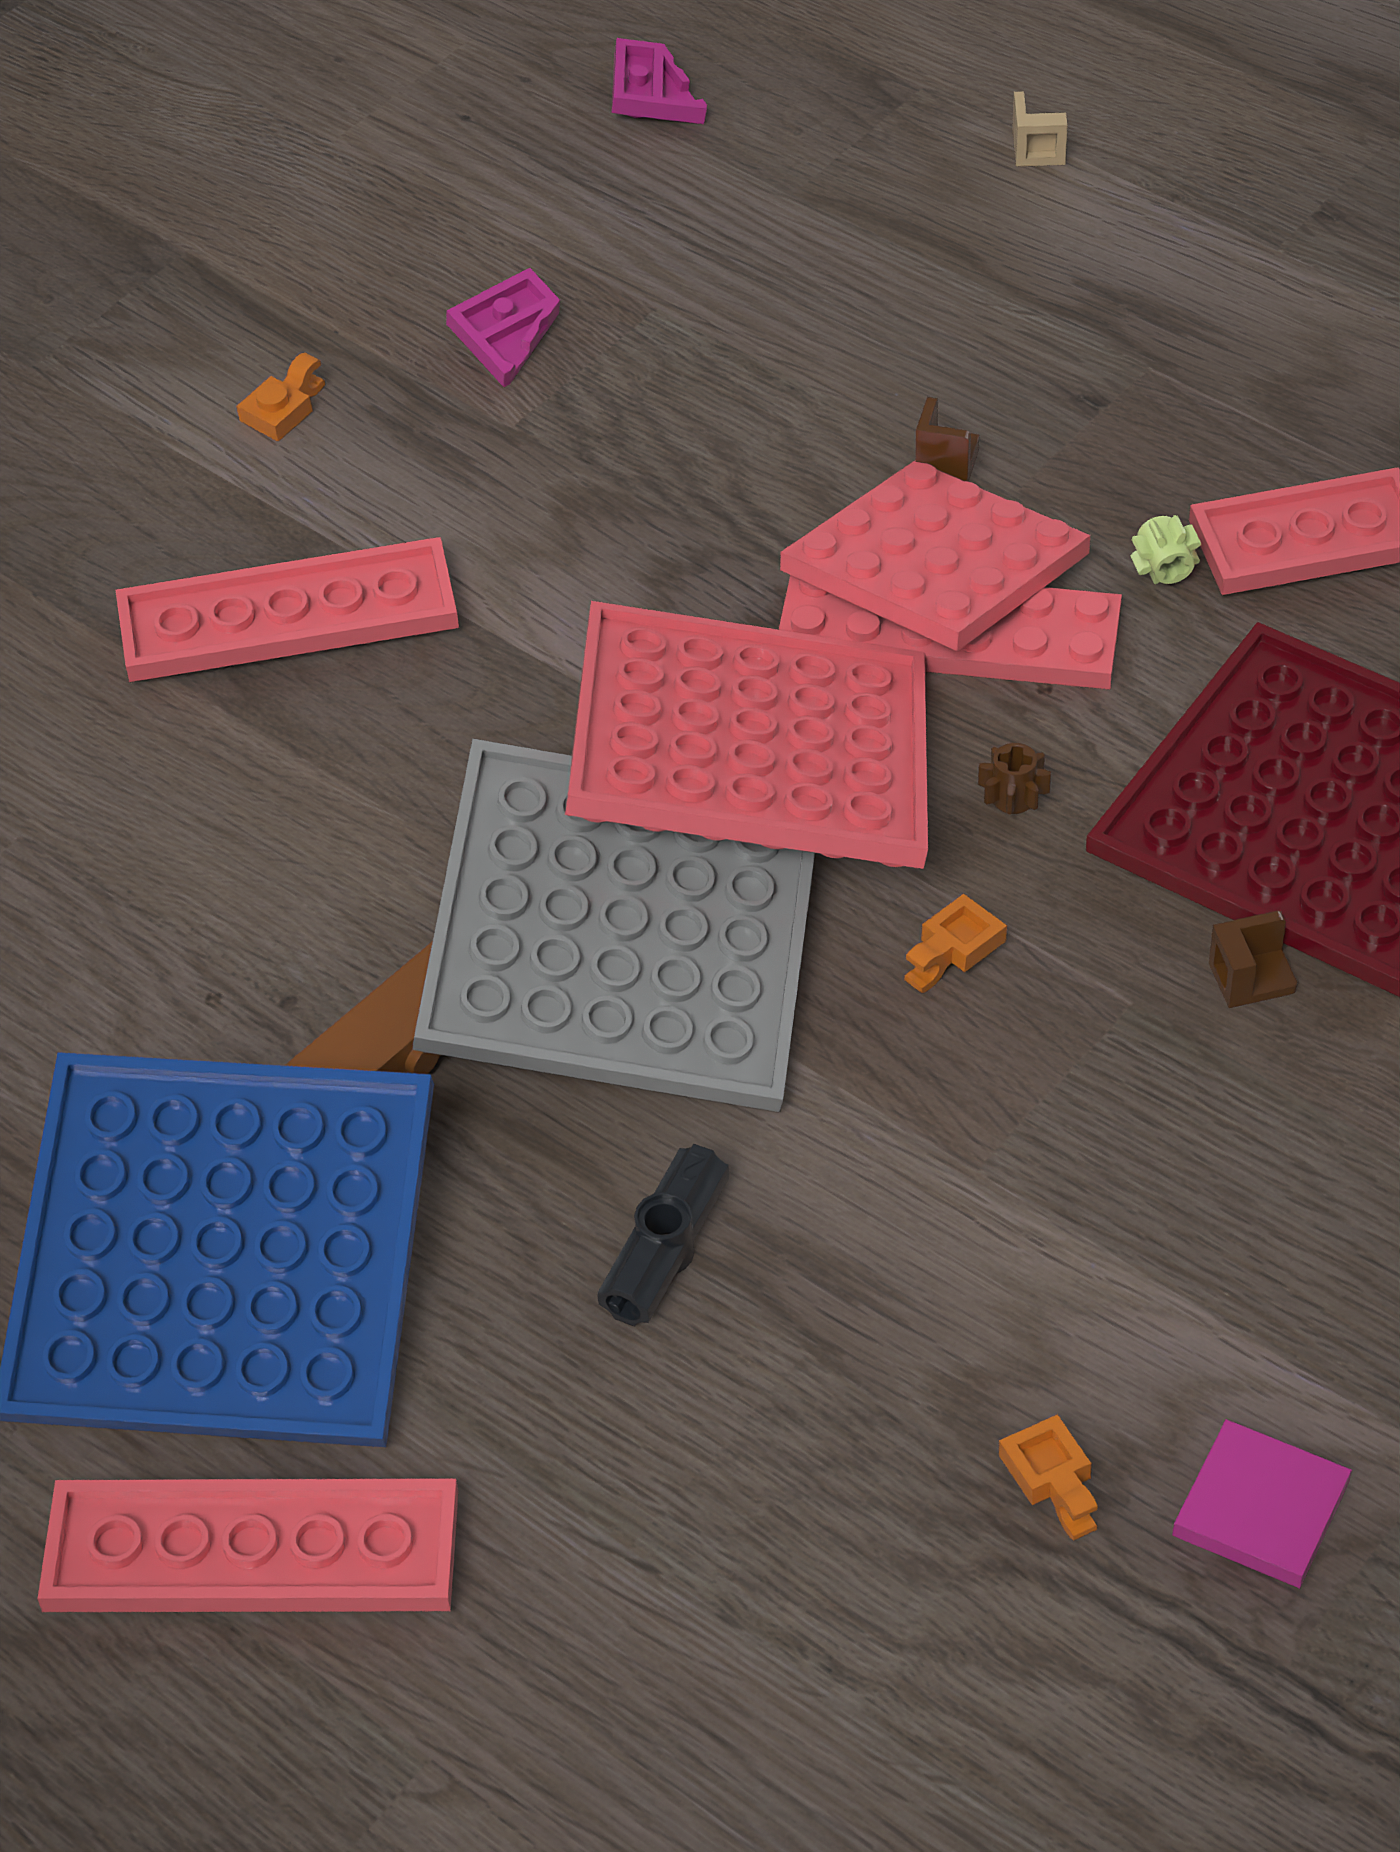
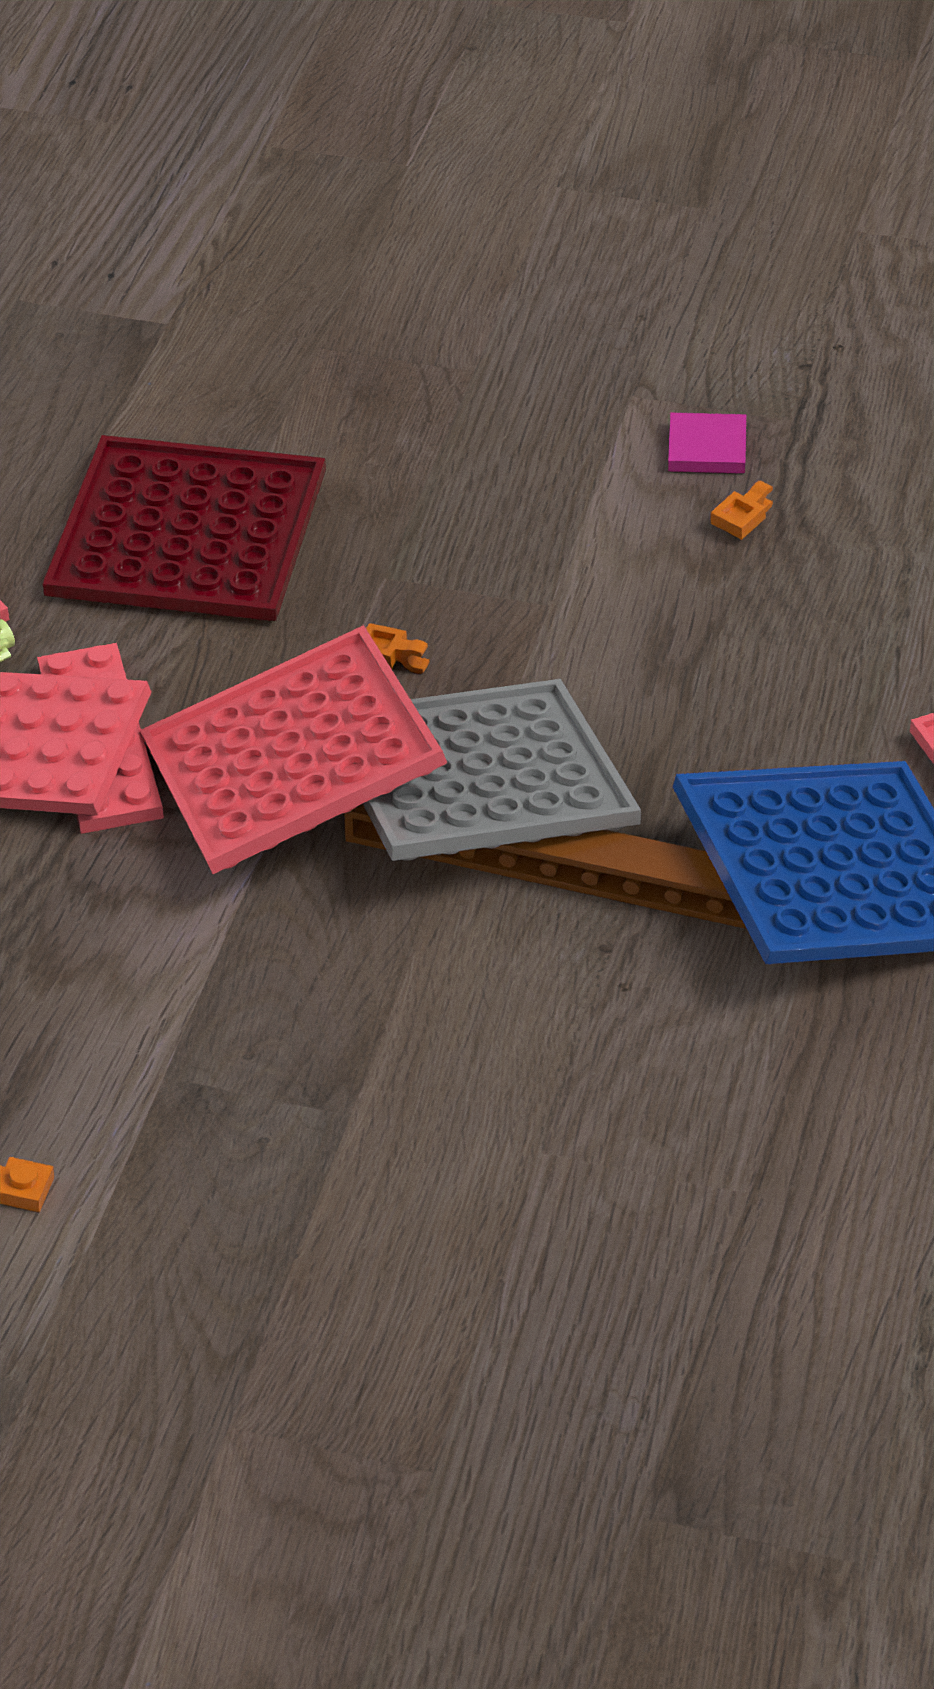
camera: 115 degrees left, 5 degrees down
coral plate [115,537,459,682] -> none
black piece [597,1144,730,1327] -> none
reddish brown gear [978,743,1051,814] -> none
reddish brown panel [1209,911,1297,1008] -> none

